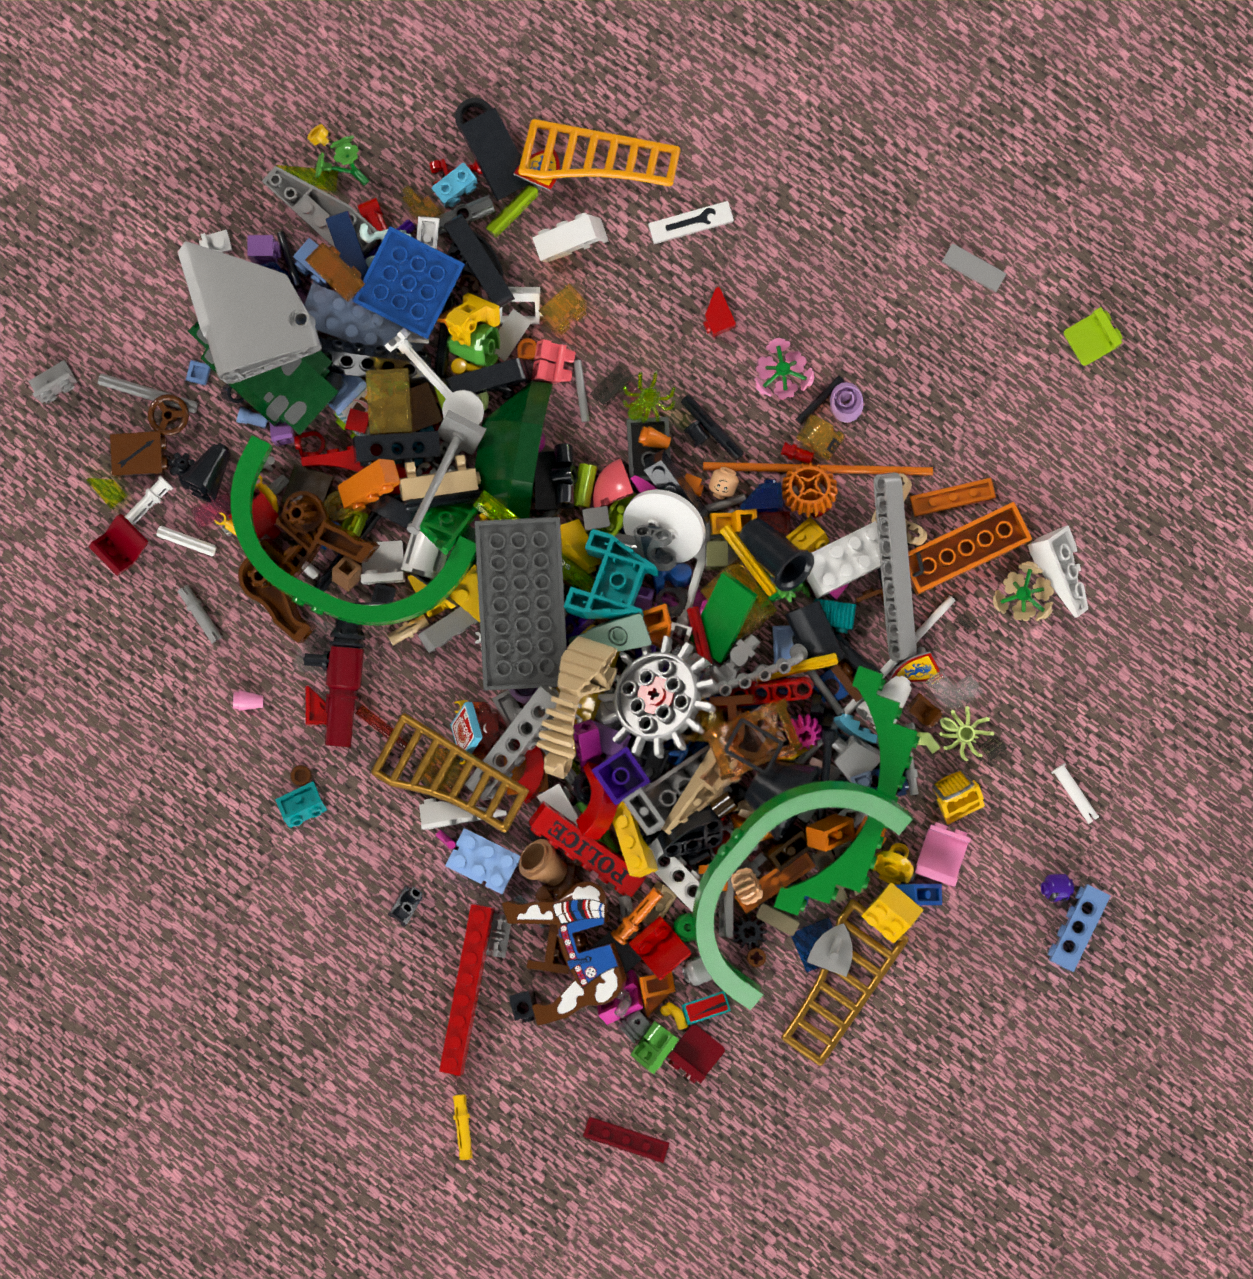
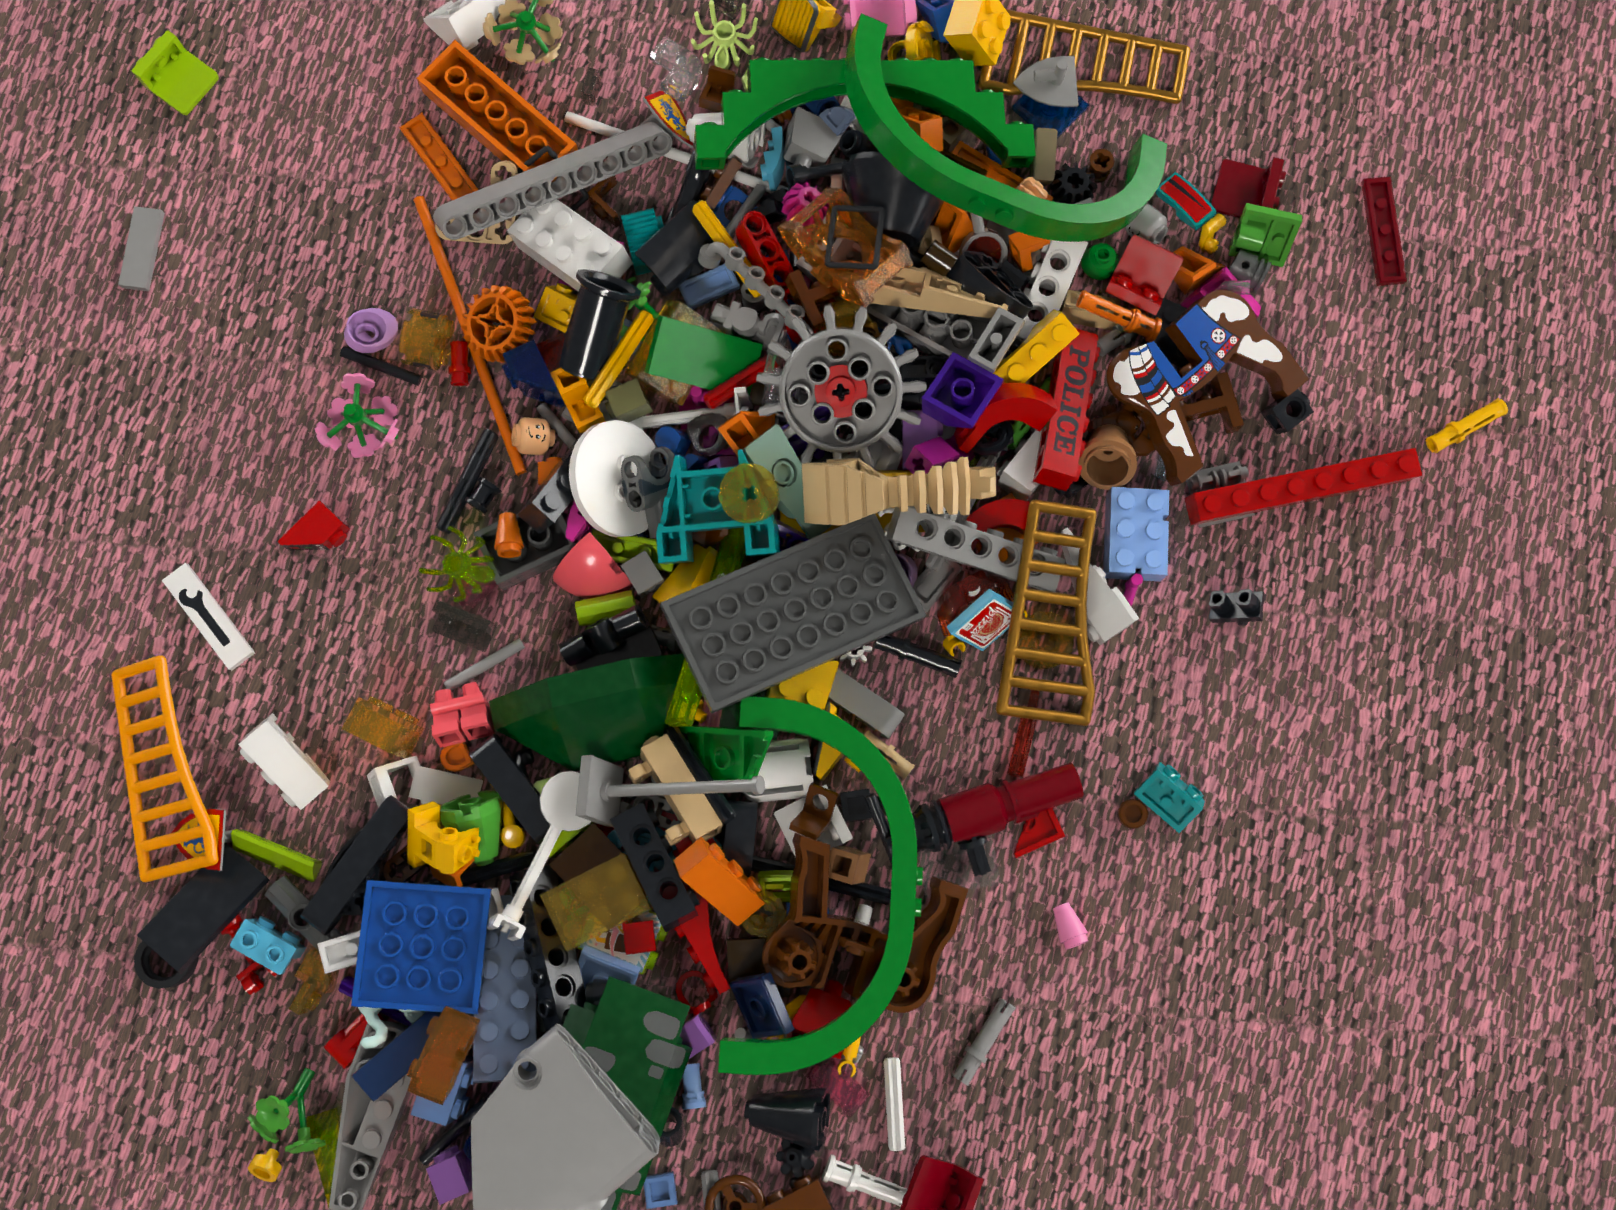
camera: 120 degrees left, 5 degrees down
none -> clear yellow plate [718,463,780,524]
none -> dark blue tile [730,972,795,1039]
none -> reddish brown bracket [789,783,839,840]
none -> black pin [874,634,962,678]

